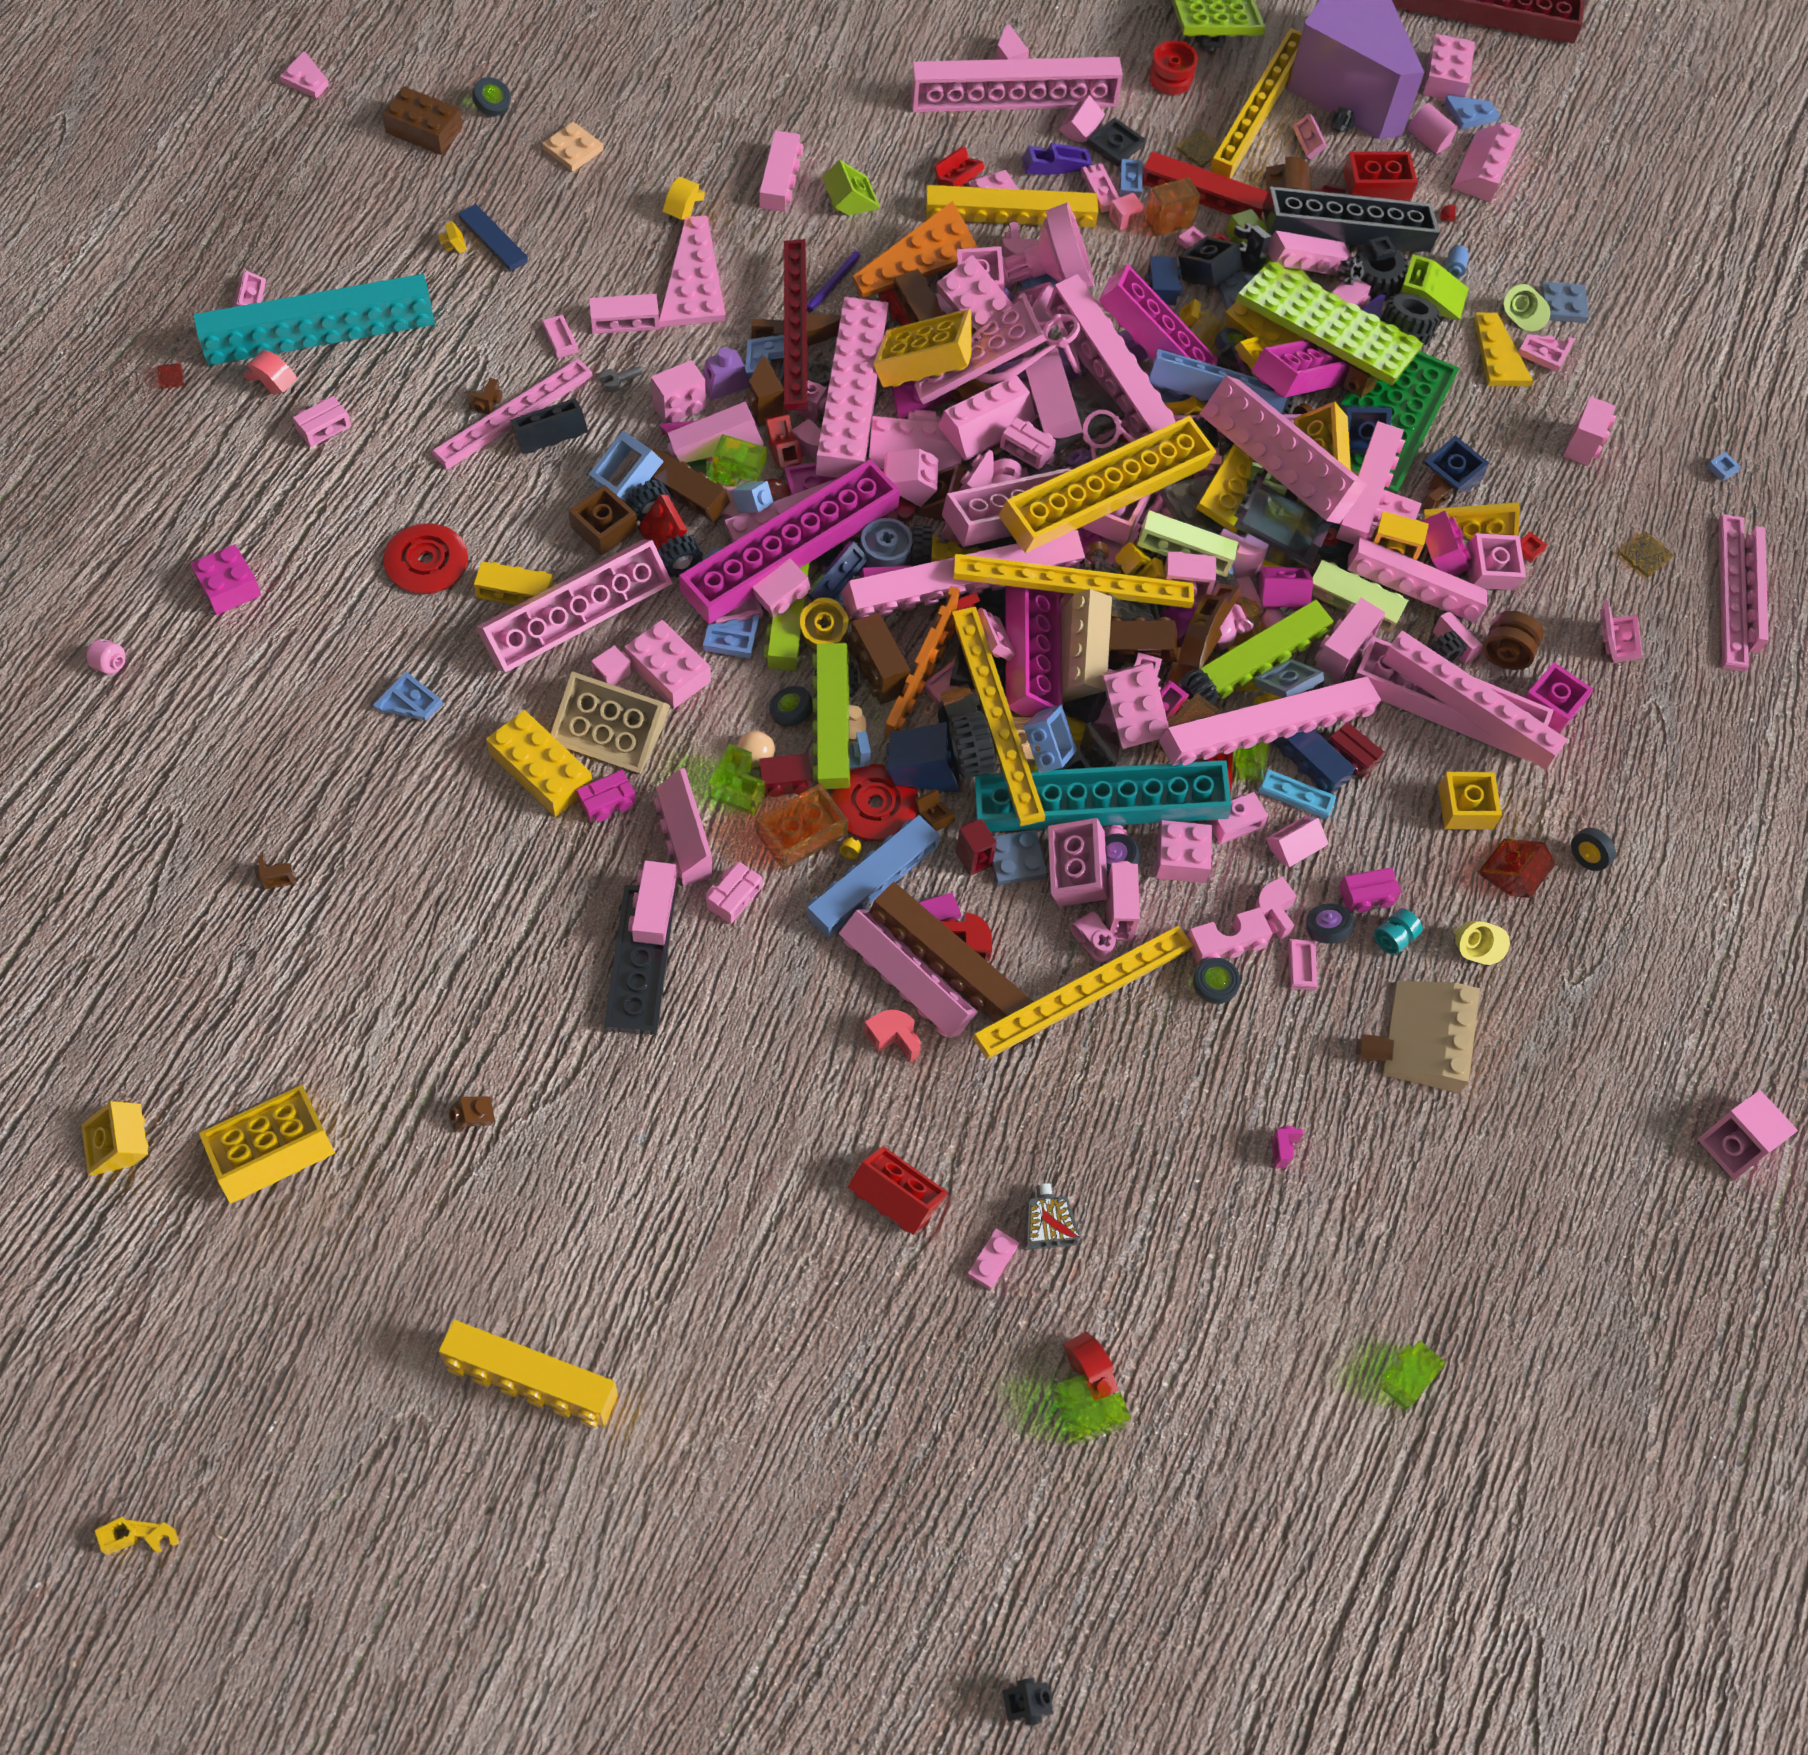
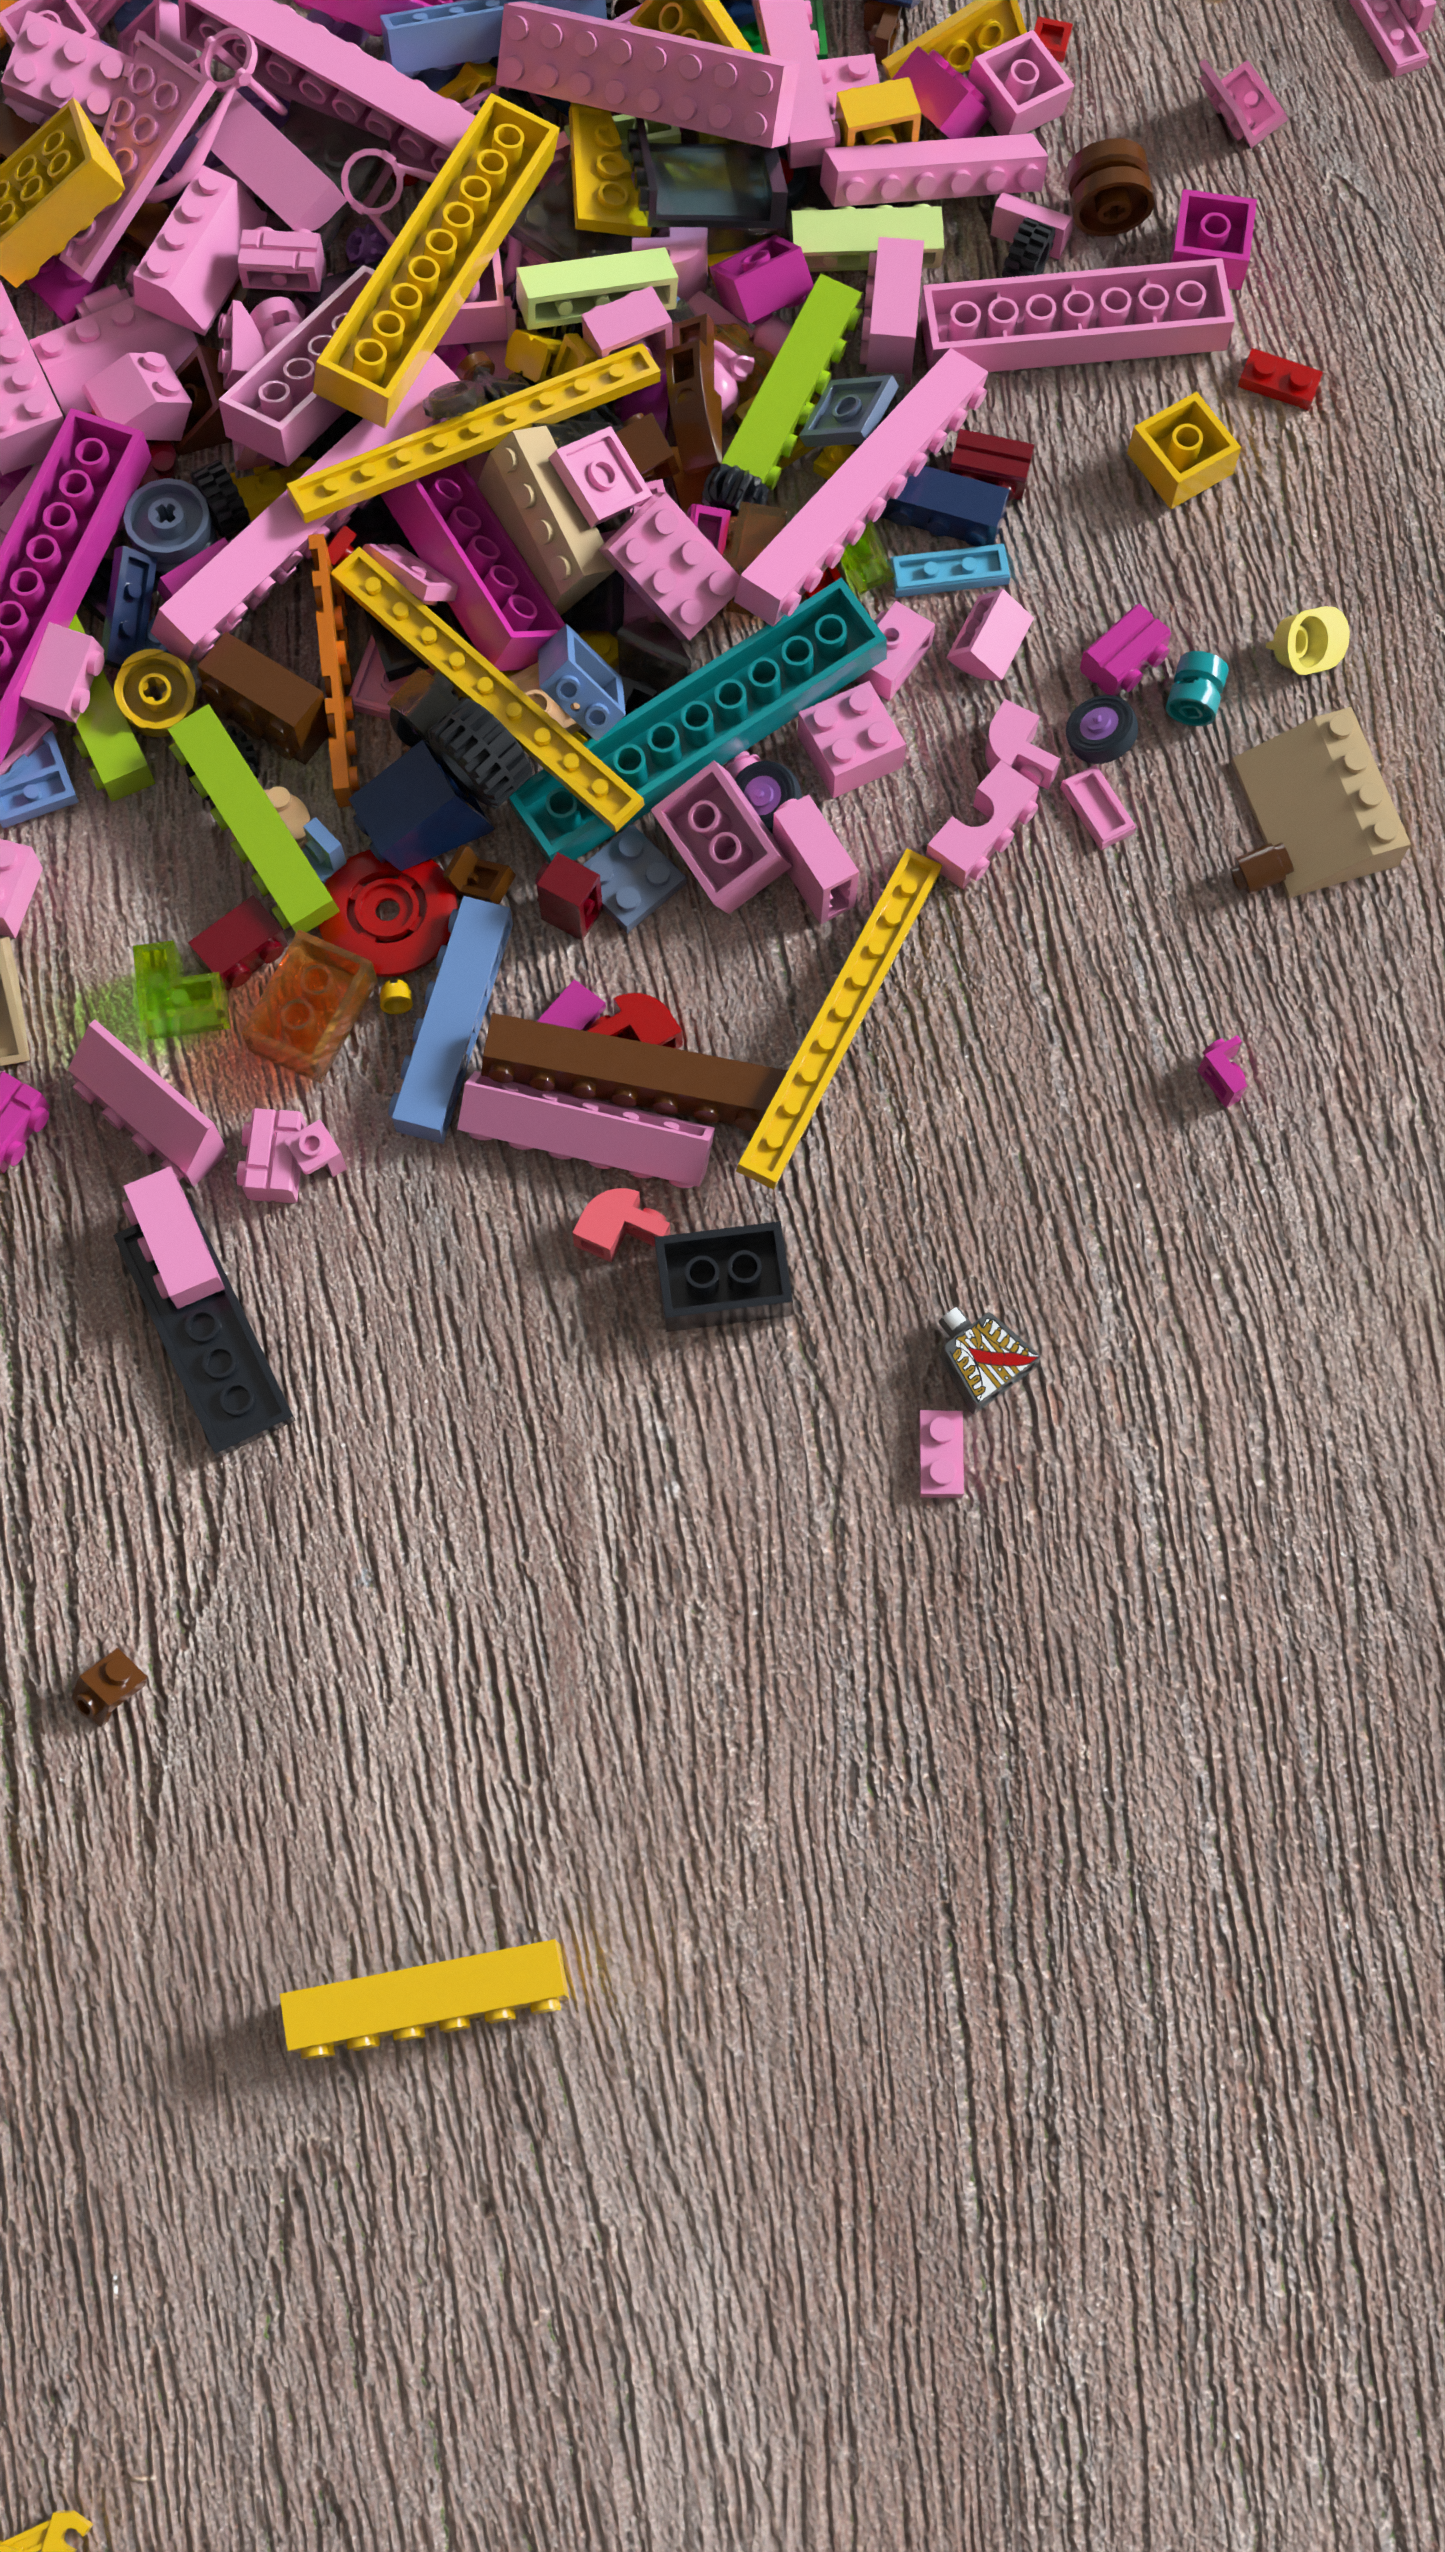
camera: 25 degrees left, 10 degrees up
light nougat hair [735,731,775,768] -> none
black wheel [769,686,813,727] -> none
red slope [848,1146,949,1235] -> none
black brick [1002,1678,1054,1726] -> none
clear neon green brick [1053,1375,1131,1446] -> none
red brick [1063,1331,1119,1403] -> none
bright pink piece [1070,911,1116,962] -> none
black wheel [1193,958,1240,1004] -> none
bright pink brick [1382,631,1568,770] -> none
clear red slope [1478,838,1556,898] -> none
black wheel [1571,827,1616,871] -> none
none -> bright pink bracket [285,1119,347,1177]
none -> clear smoke gear [422,380,485,420]
none -> bright pink plate [548,426,653,527]
none -> black brick [654,1221,793,1332]
none -> red plate [1238,348,1323,411]

